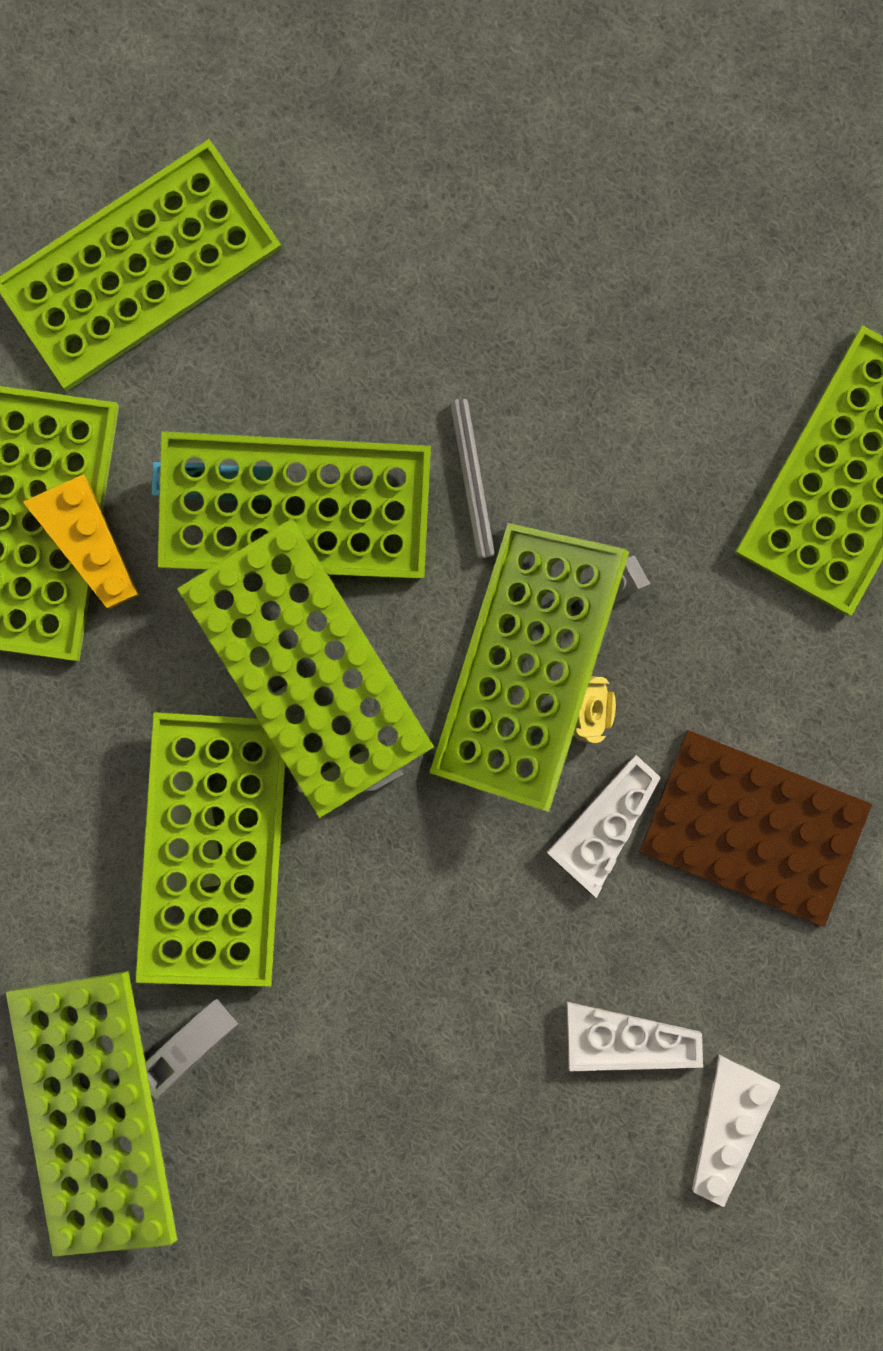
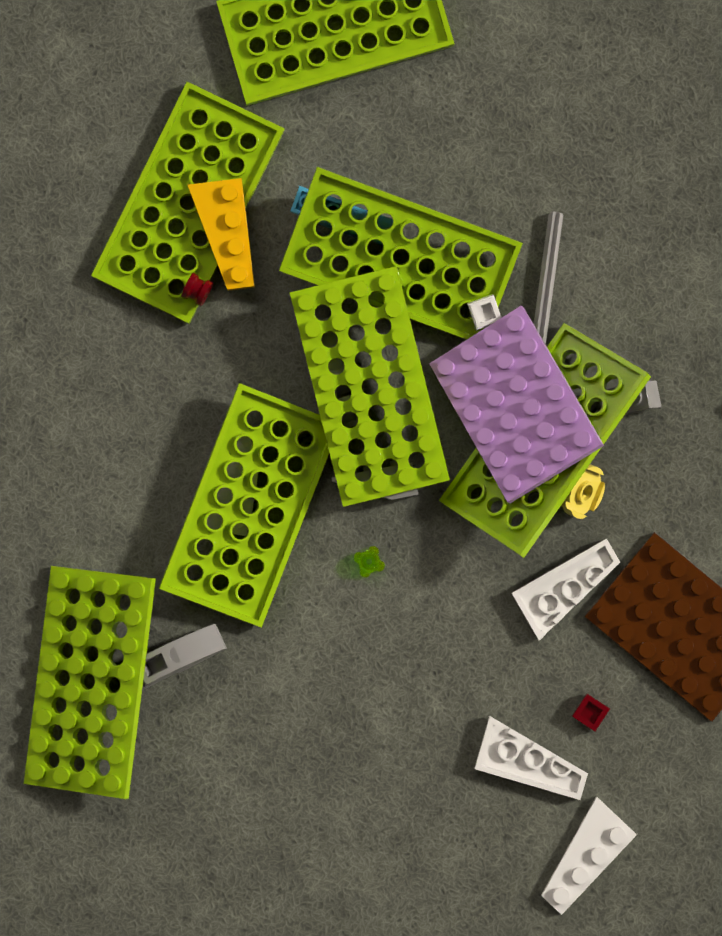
camera: 20 degrees right, 0 degrees up
none -> dark red wheel [181,273,213,307]
none -> clear neon green plate [354,546,385,577]
none -> lavender plate [429,306,604,503]
none -> white tile [467,294,501,330]
none -> dark red plate [572,693,610,731]

